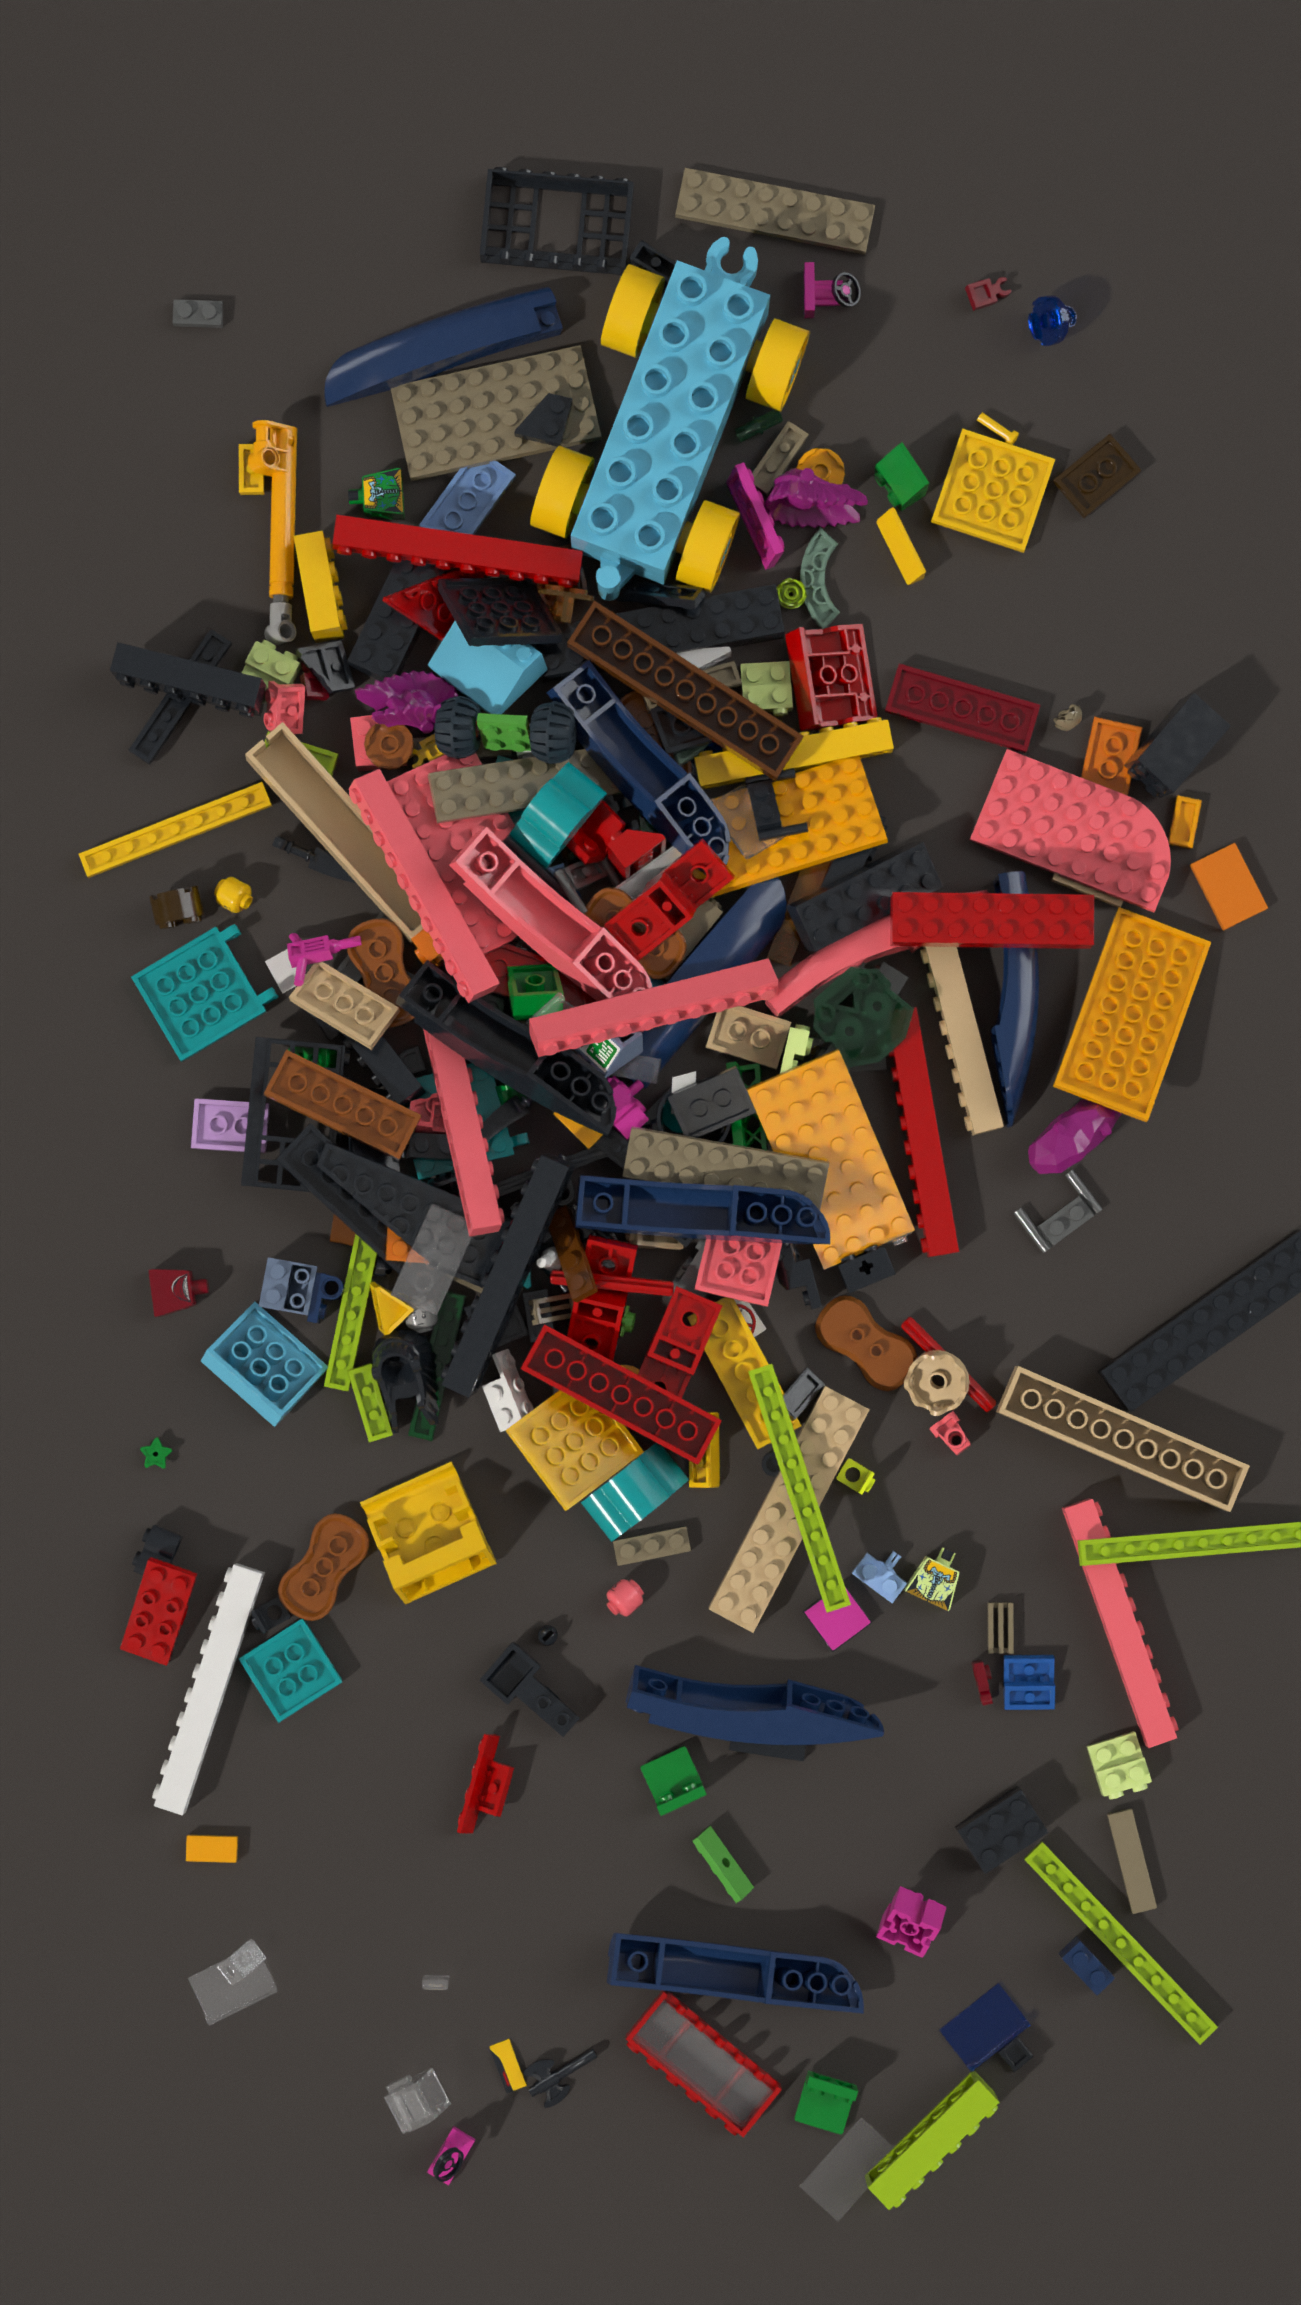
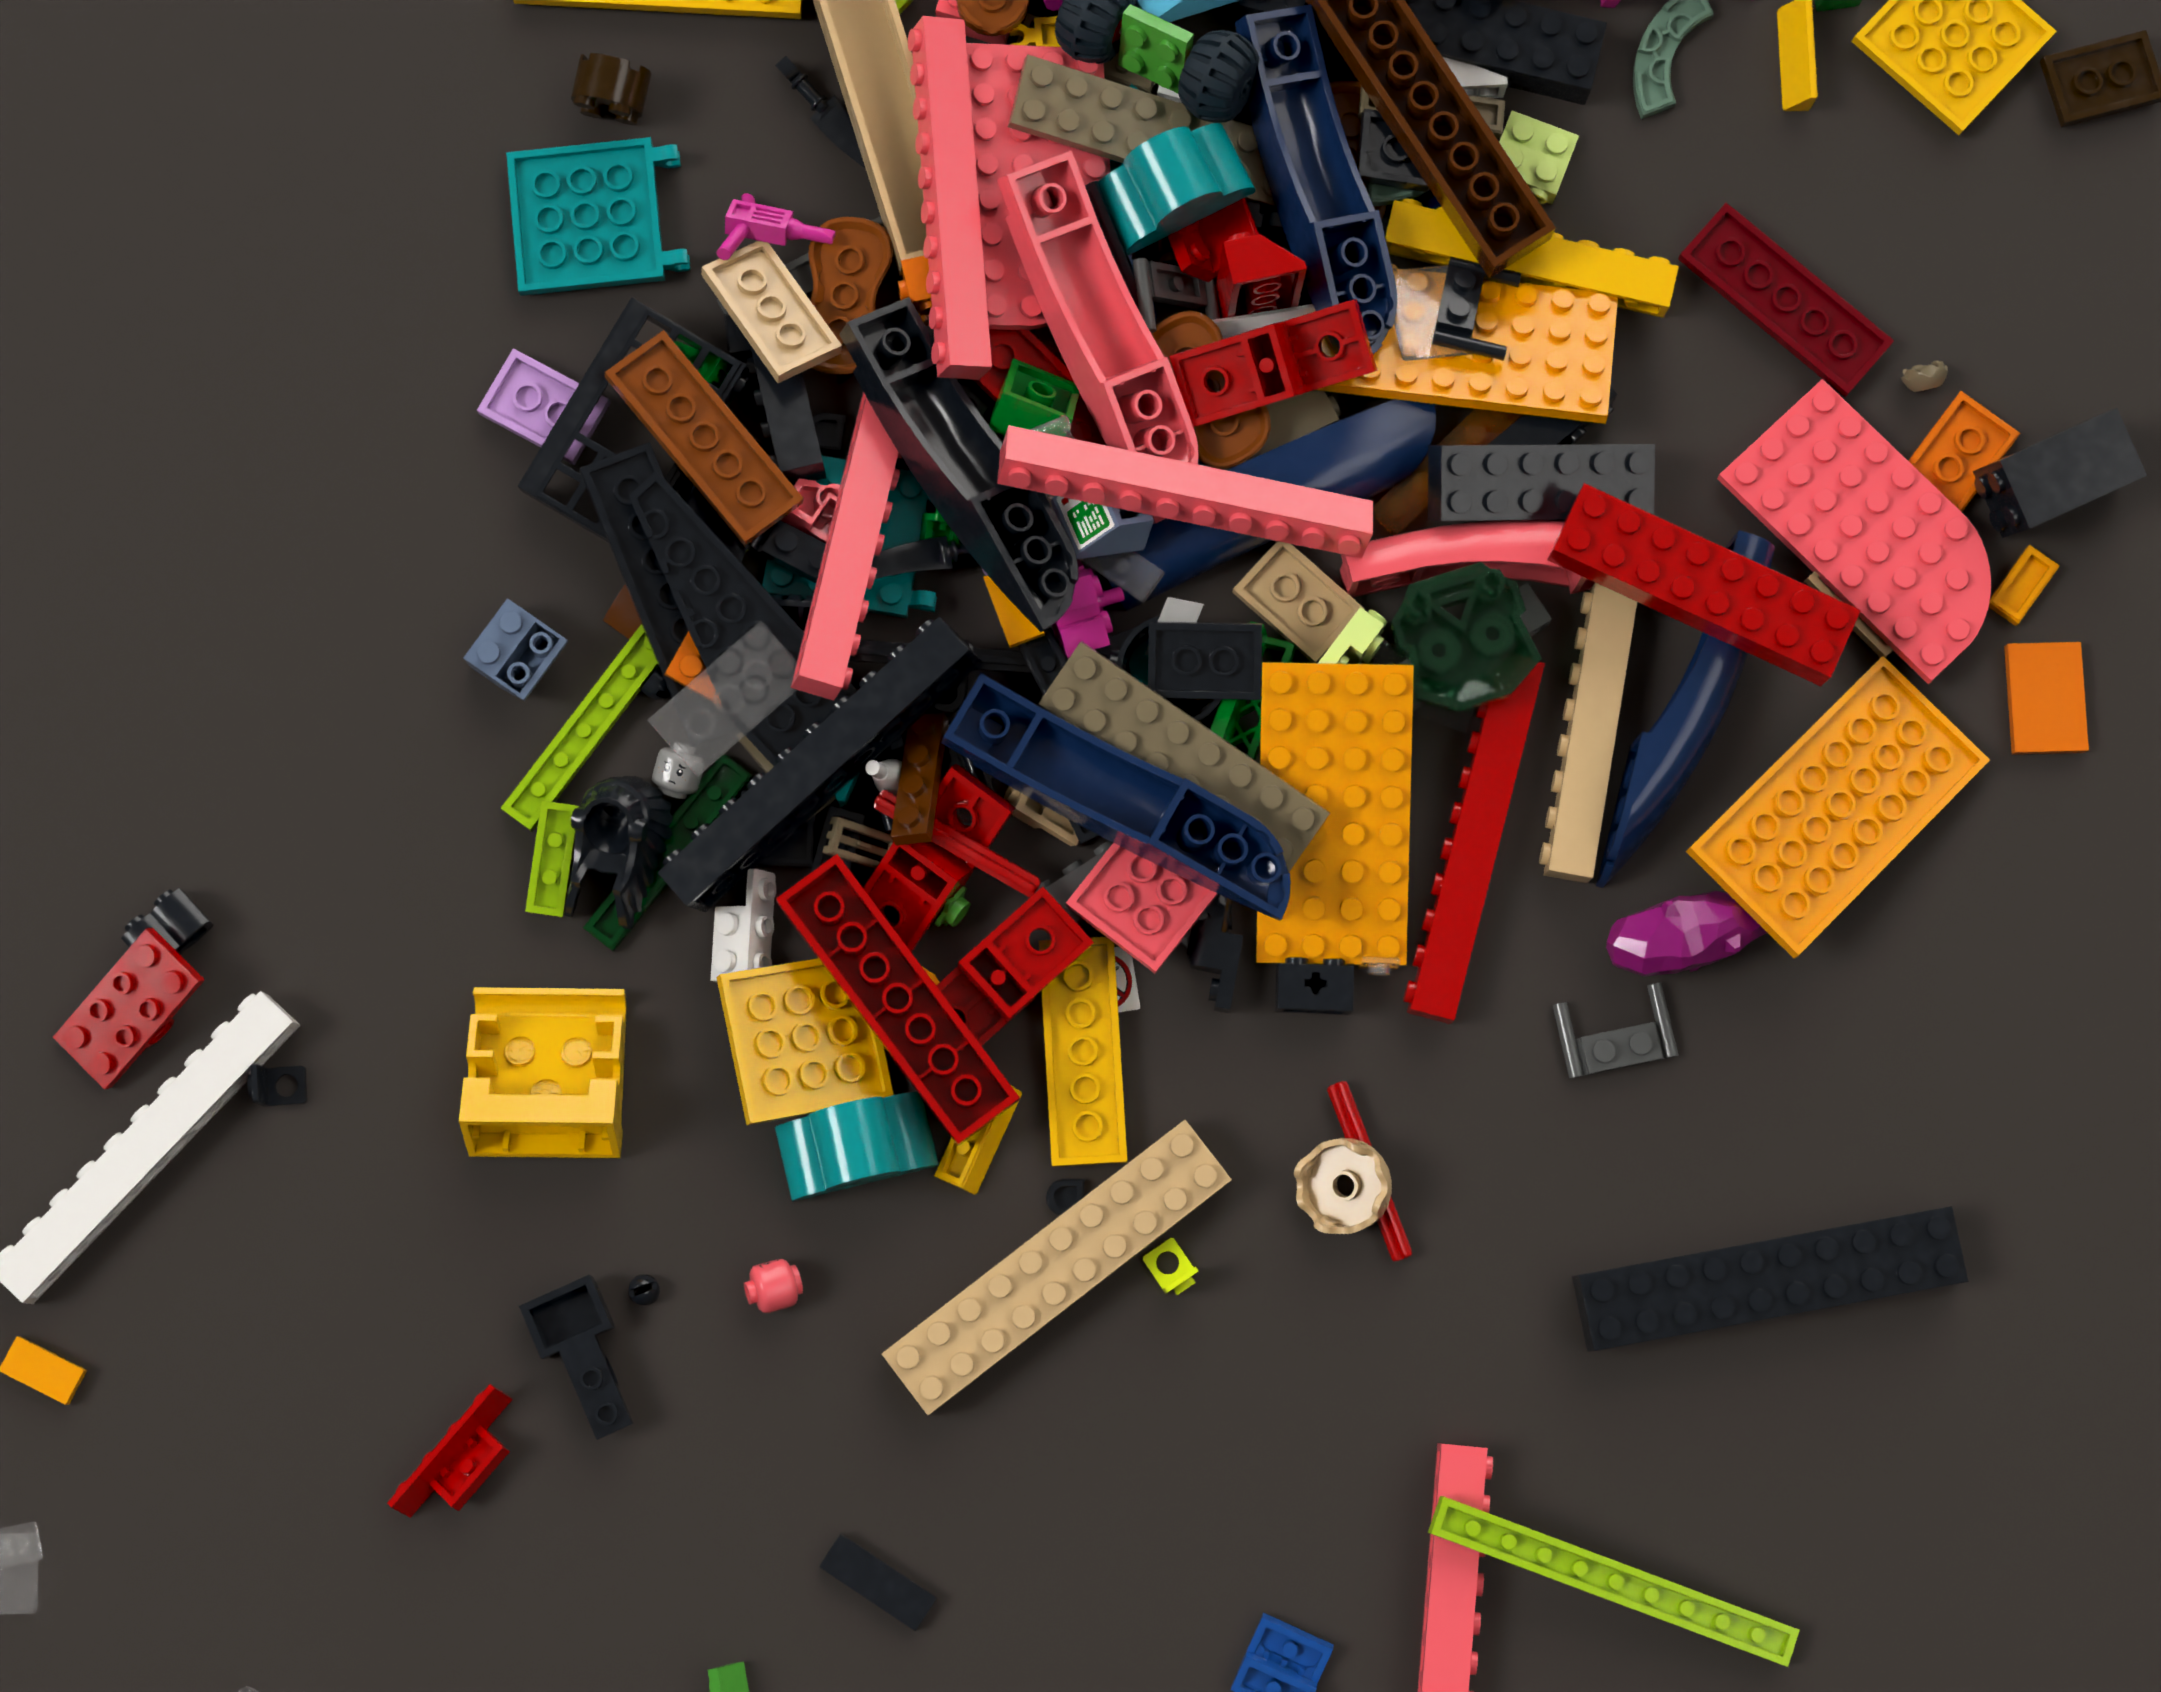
camera: 20 degrees right, 5 degrees down
green plate [140,1437,172,1469] -> none
dark red torso [148,1269,209,1317] -> none
medium azure slope [201,1302,328,1427] -> none
yellow head [214,877,253,913] -> none
teal plate [239,1619,343,1723] -> none
white sticker [265,949,306,993] -> none
dark orange plate [278,1514,369,1621] -> none
dark blue plate [307,1272,345,1324] -> none
yellow slope [370,1282,414,1335] -> none
dark tan plate [613,1526,691,1566] -> none
dark blue slope [625,1665,884,1745] -> none
green bracket [641,1746,707,1816] -> none
lime plate [748,1364,851,1613] -> none
lime plate [776,578,807,609] -> none
tile [782,1367,825,1421] -> none
red piece [785,624,878,731] -> none
dark pink tile [802,1584,873,1653] -> none
dark orange plate [815,1295,917,1391] -> none
light blue plate [852,1551,907,1603] -> none
torso [904,1547,959,1611] -> none
coral plate [930,1411,971,1455] -> none
dark red plate [971,1660,993,1706] -> none
dark tan tile [987,1602,1014,1654] -> none
tan brick [996,1366,1250,1512] -> none

